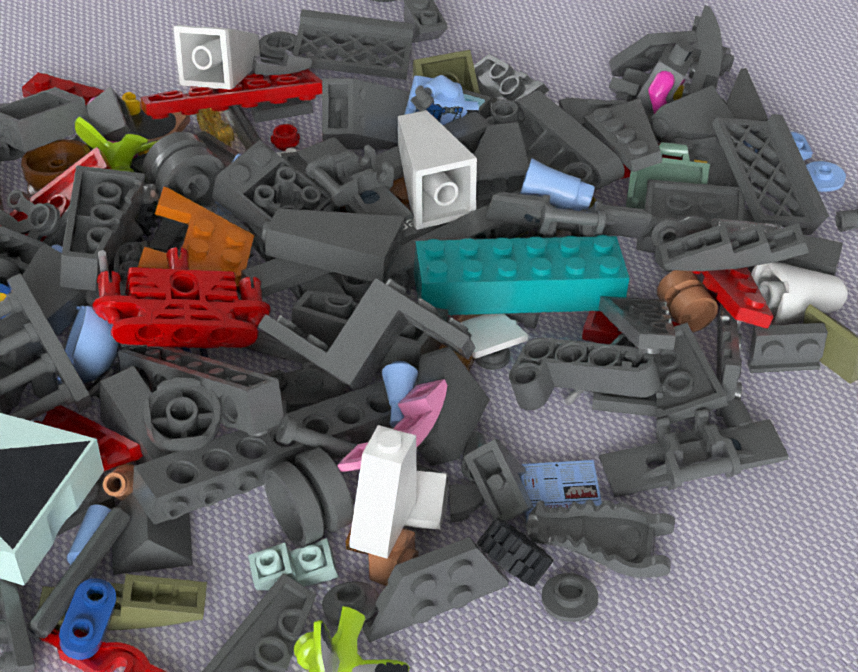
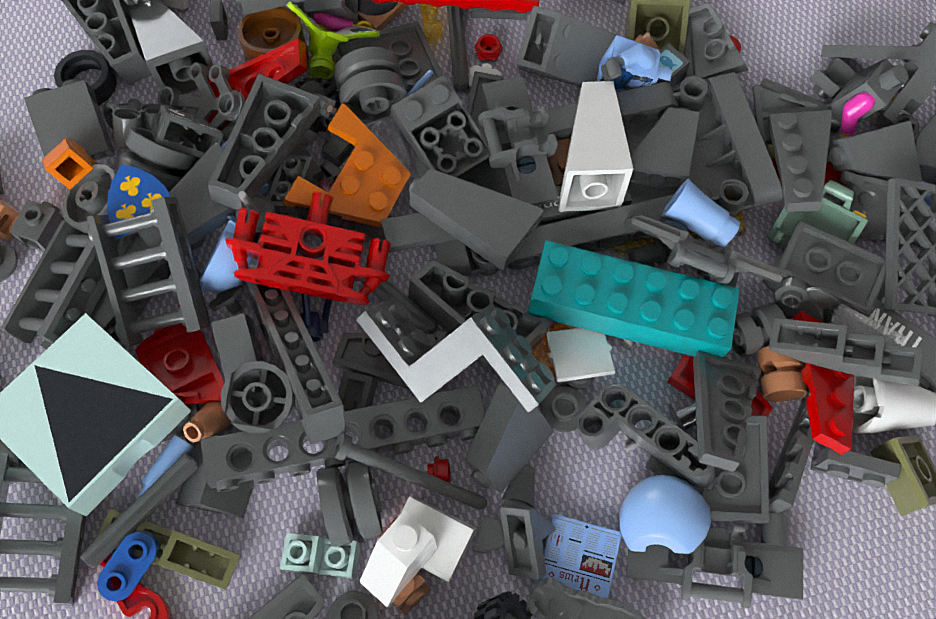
camera: 20 degrees right, 25 degrees up
bright pink slope [337,379,448,472] -> none
light blue cone [382,361,418,428] -> none
none -> dark grey piece [541,386,587,432]
none -> light blue cylinder [619,475,711,553]
none -> dark grey wheel [732,303,786,357]

